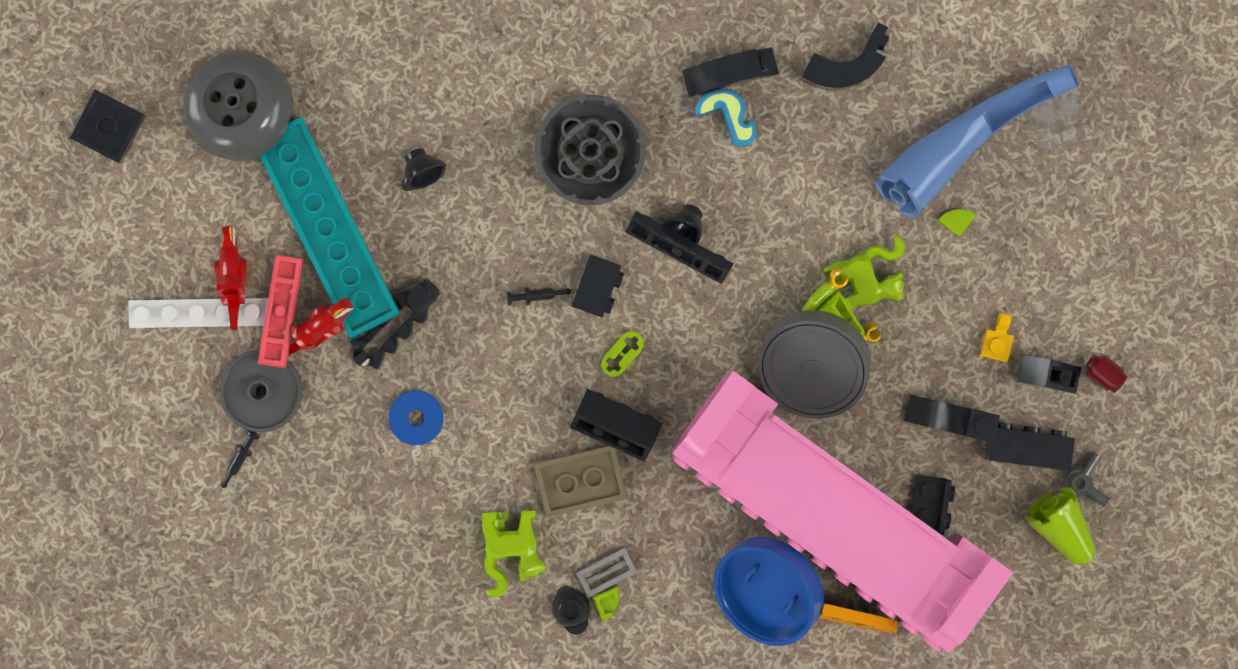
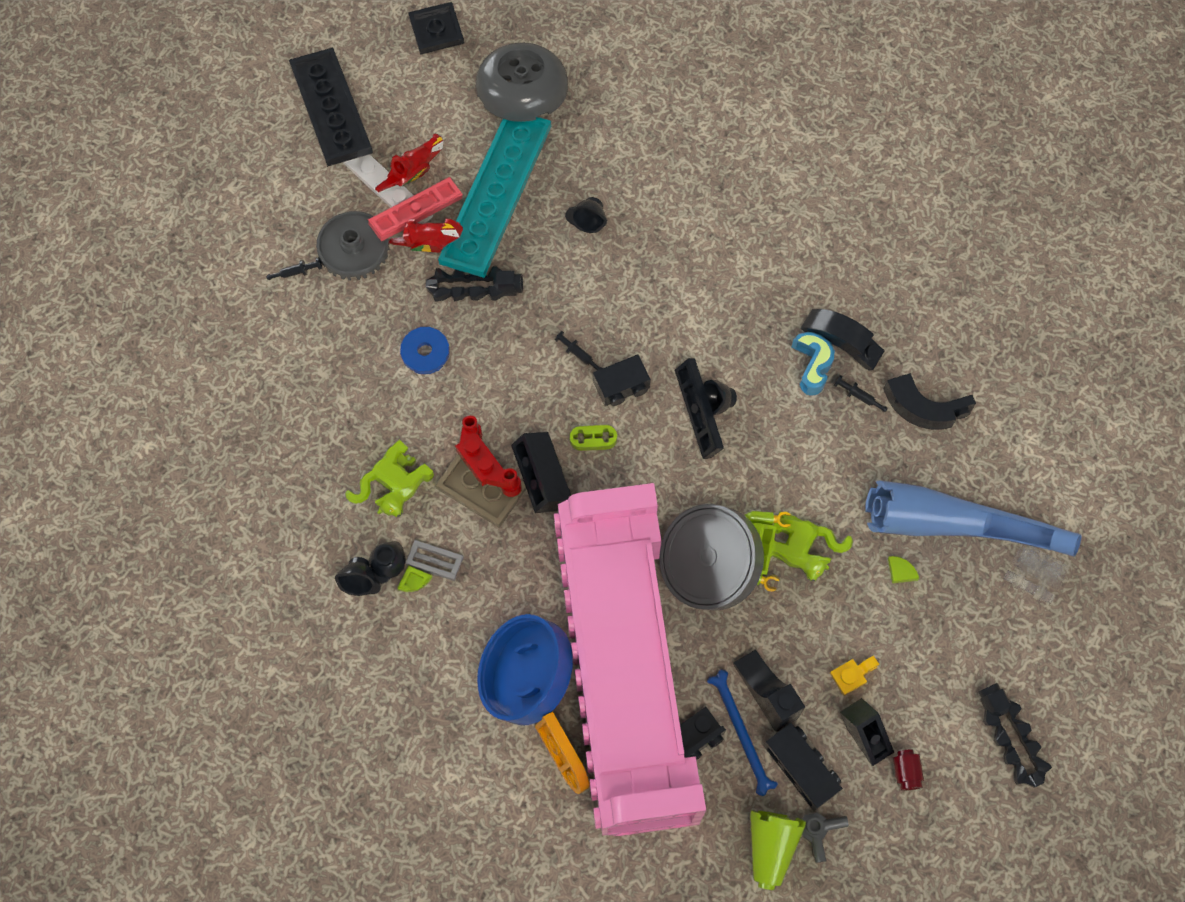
camera: 45 degrees right, 20 degrees down
dark grey brick [535,94,646,205] -> none
none -> black plate [289,47,373,167]
none -> black piece [335,557,381,596]
none -> red plate [455,415,522,497]
none -> blue piece [707,669,778,796]
none -> black piece [834,375,887,412]
none -> black sword [978,683,1052,788]

